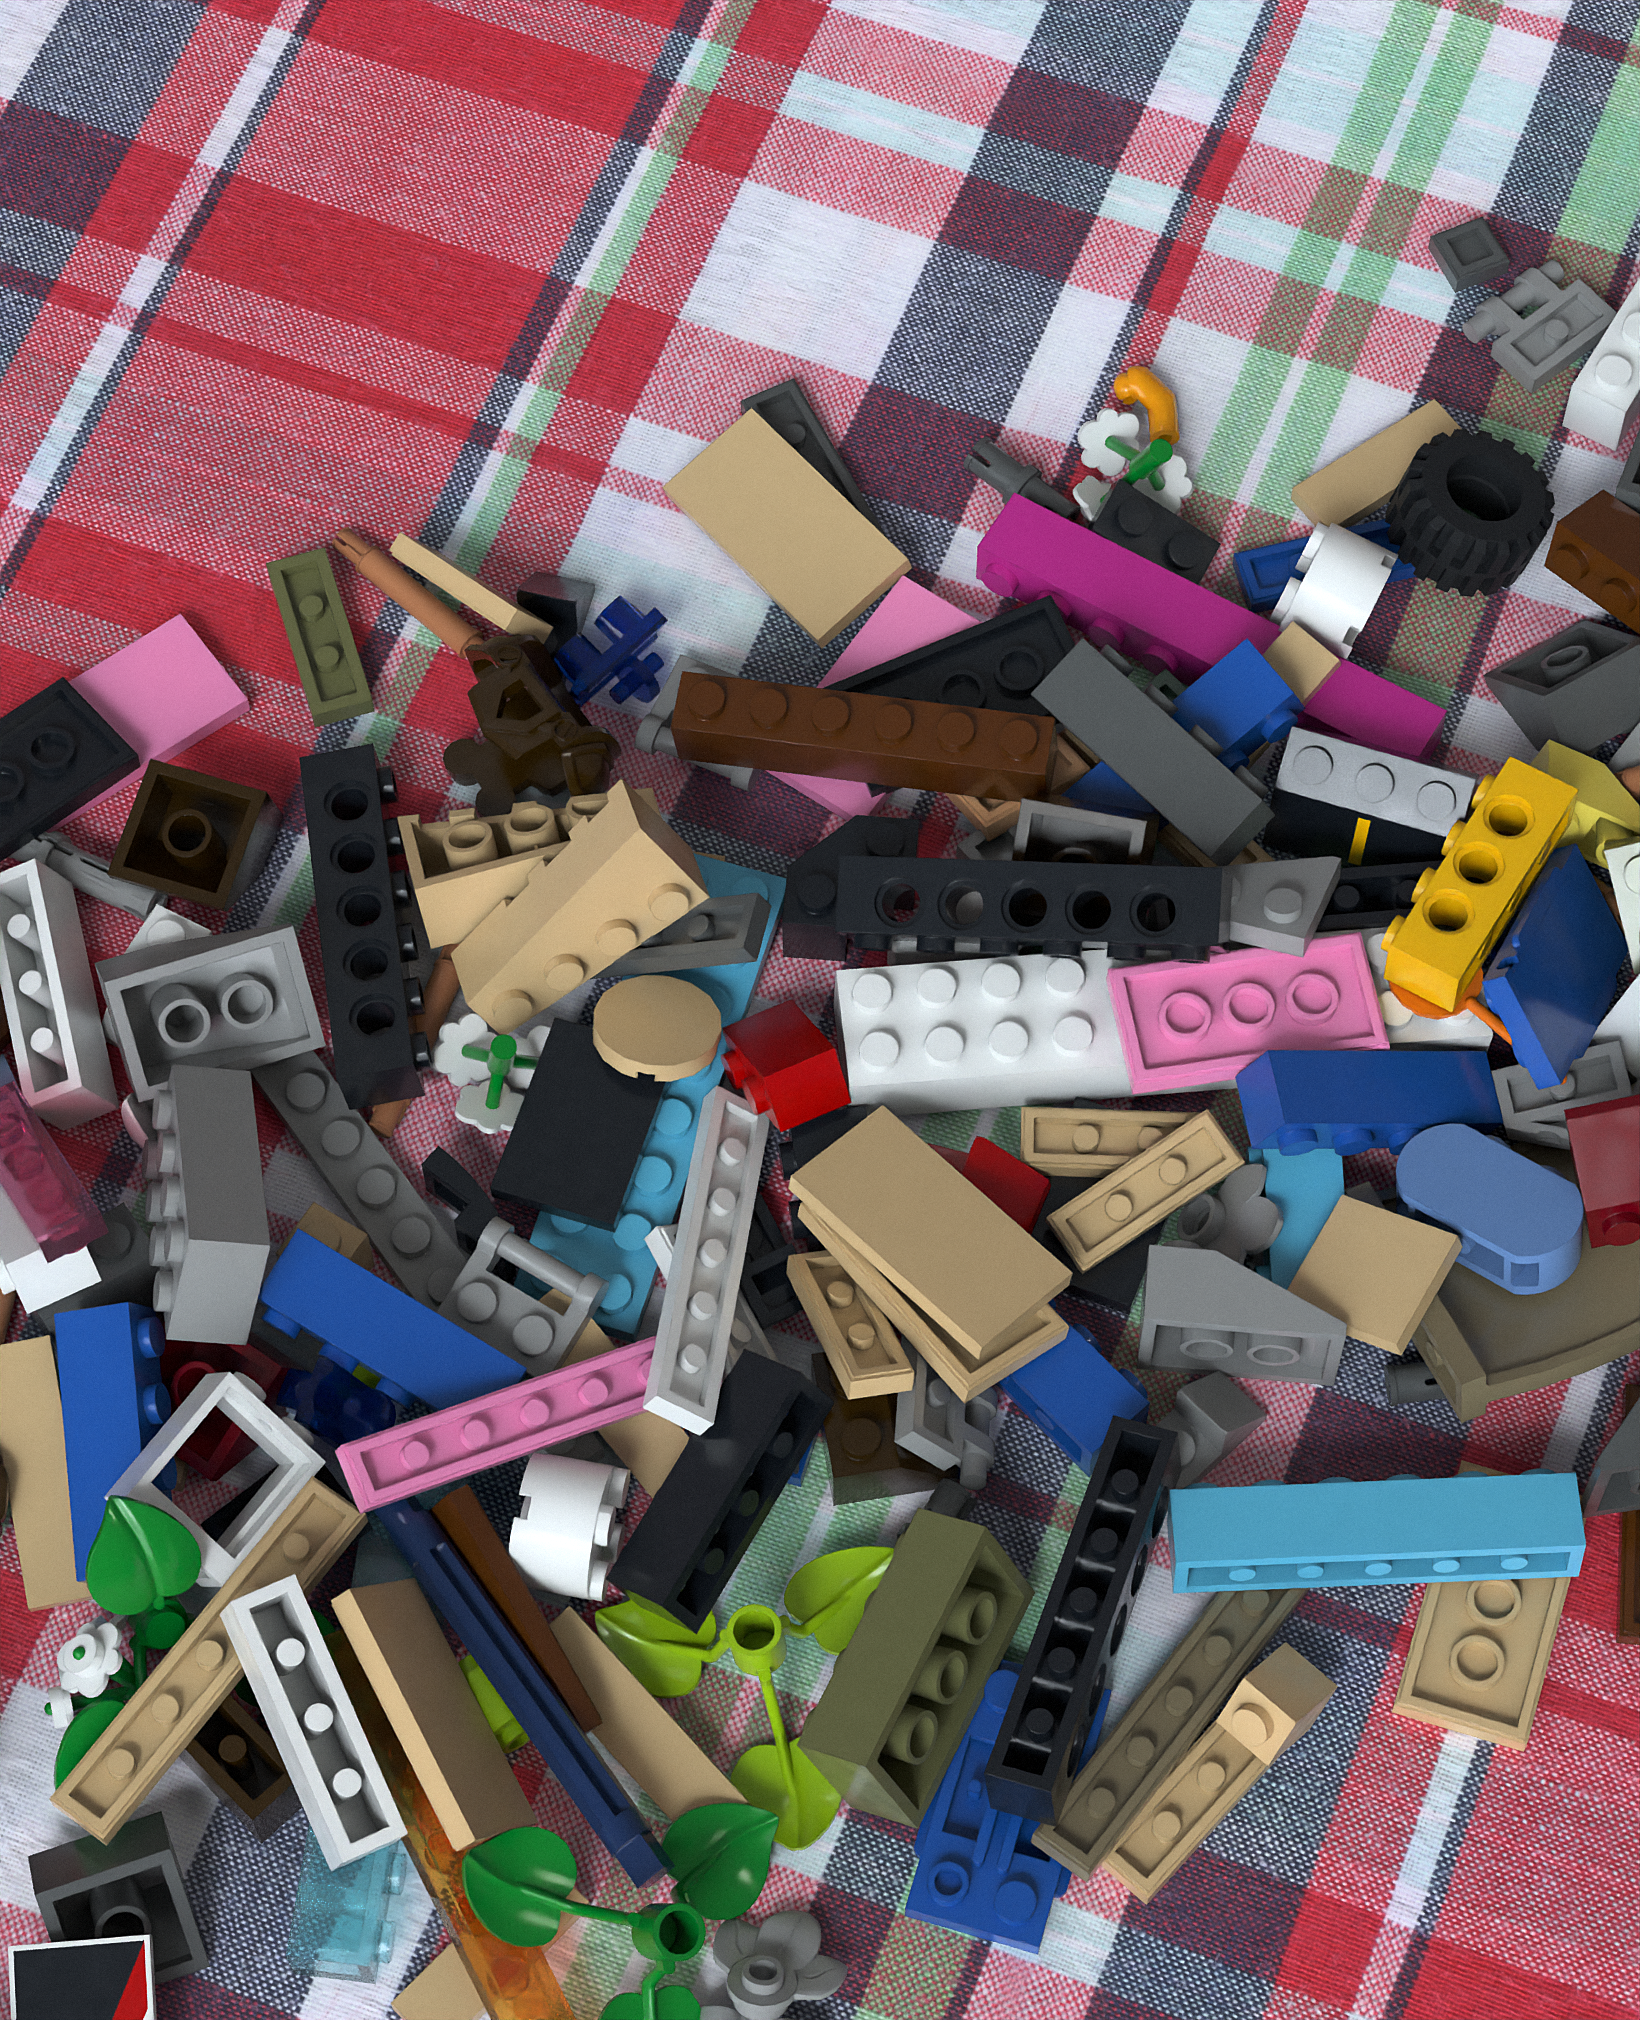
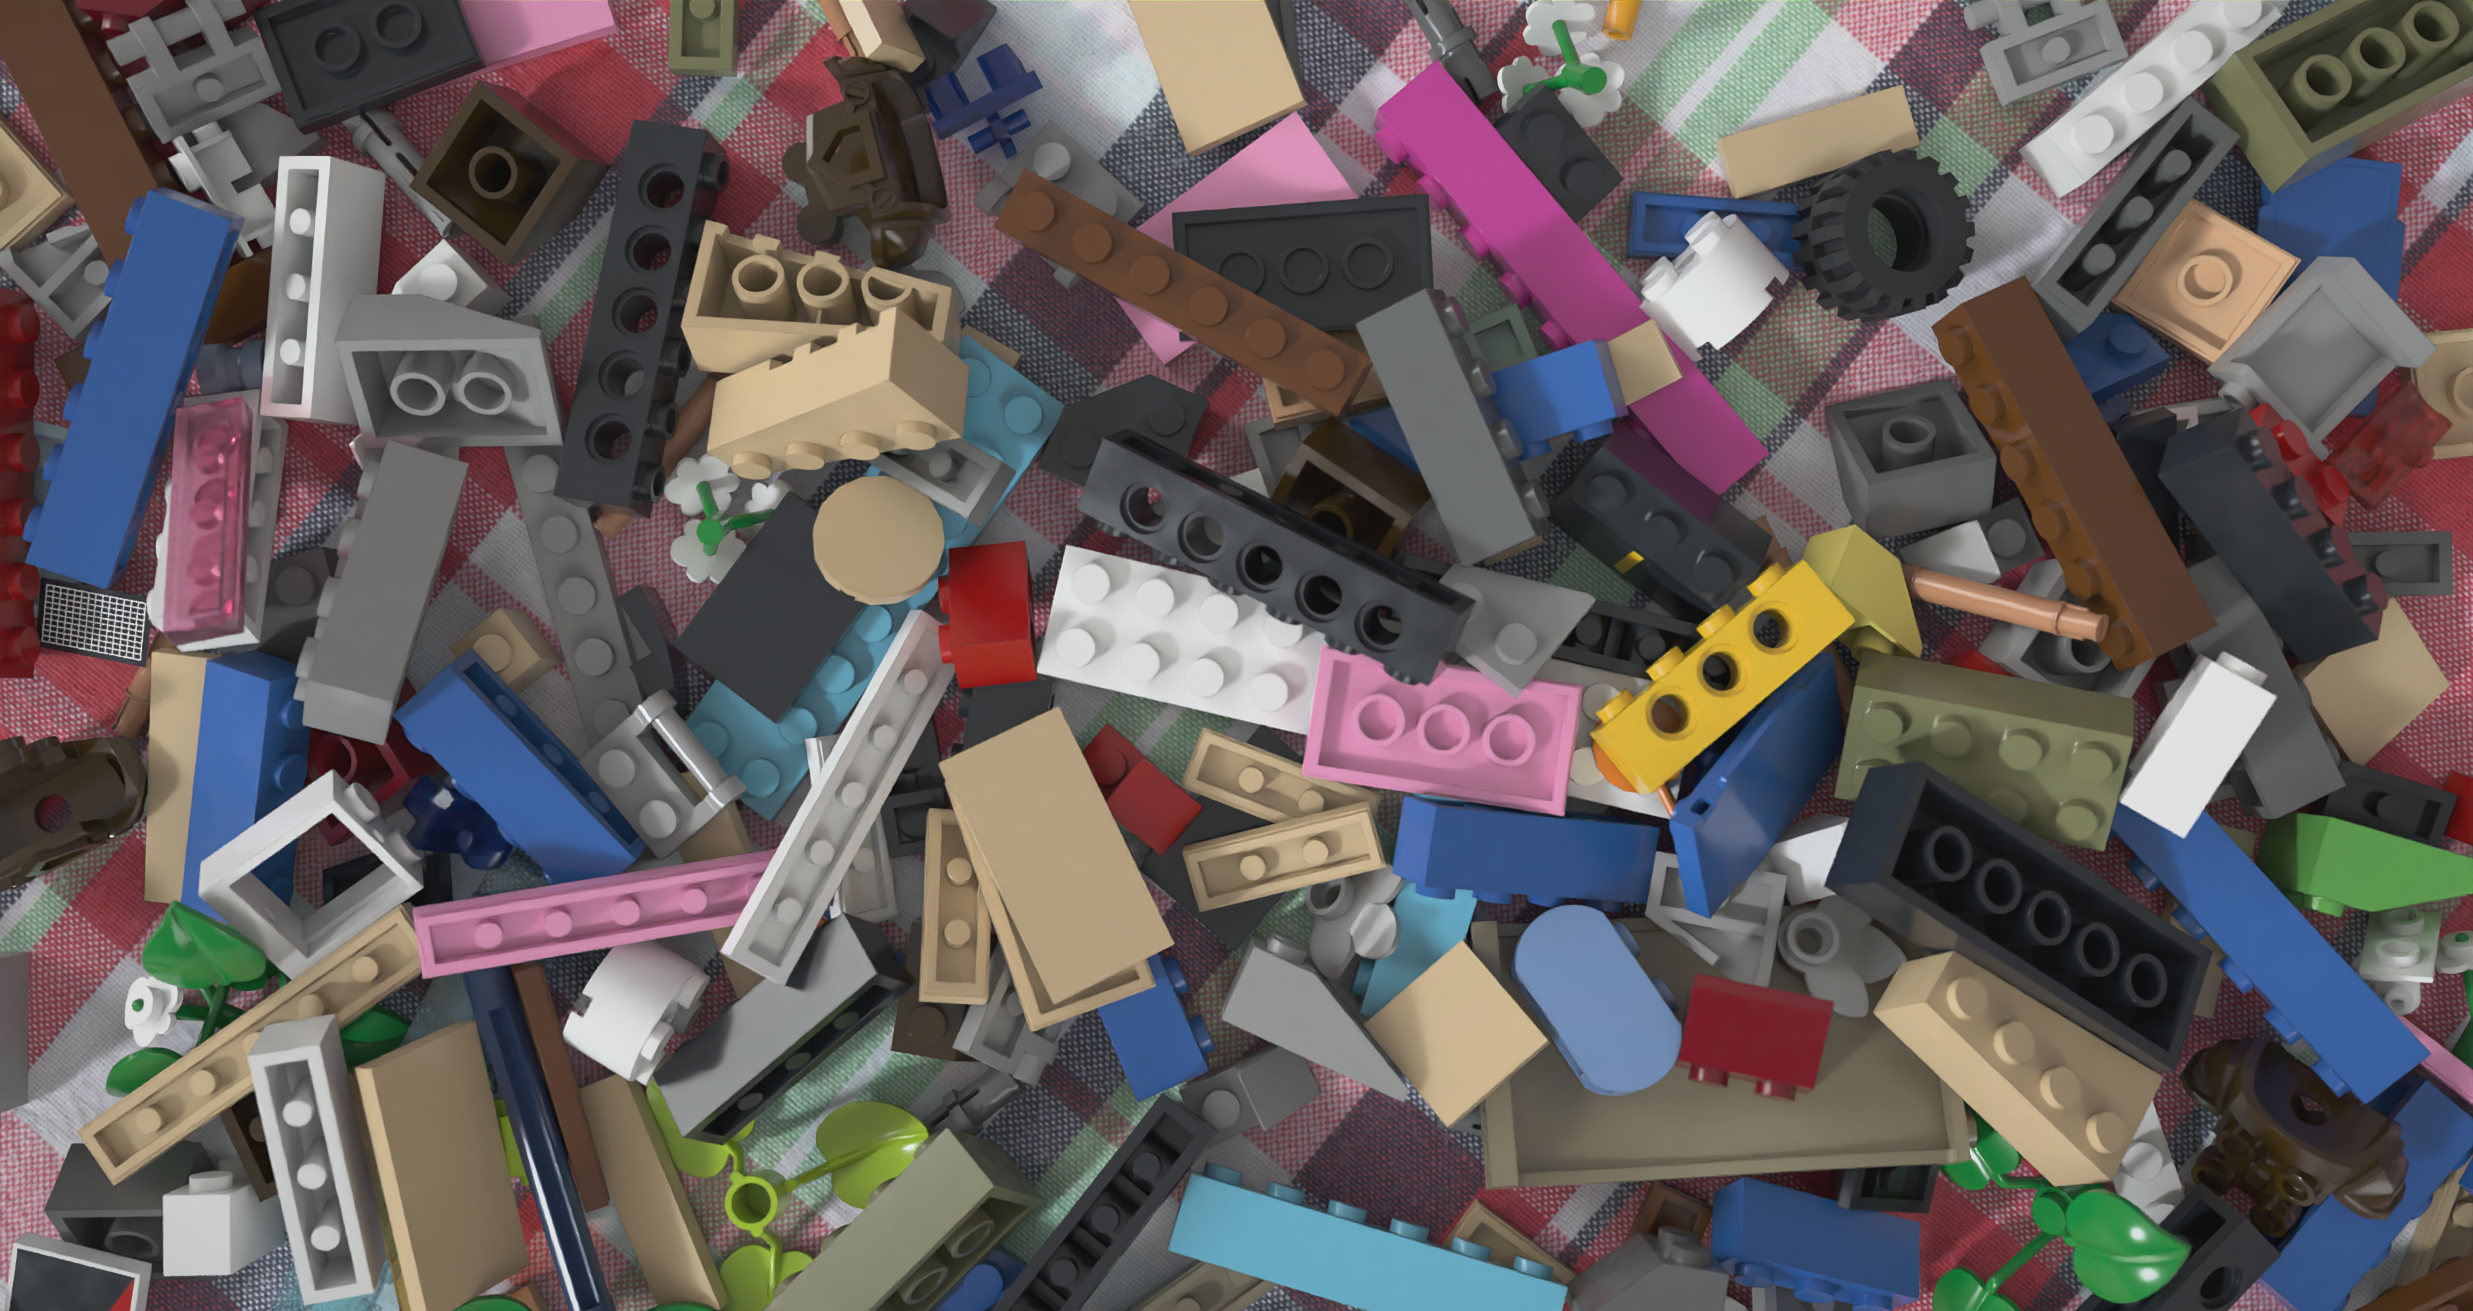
camera: 15 degrees right, 25 degrees up
none -> white brick [163,1158,285,1276]

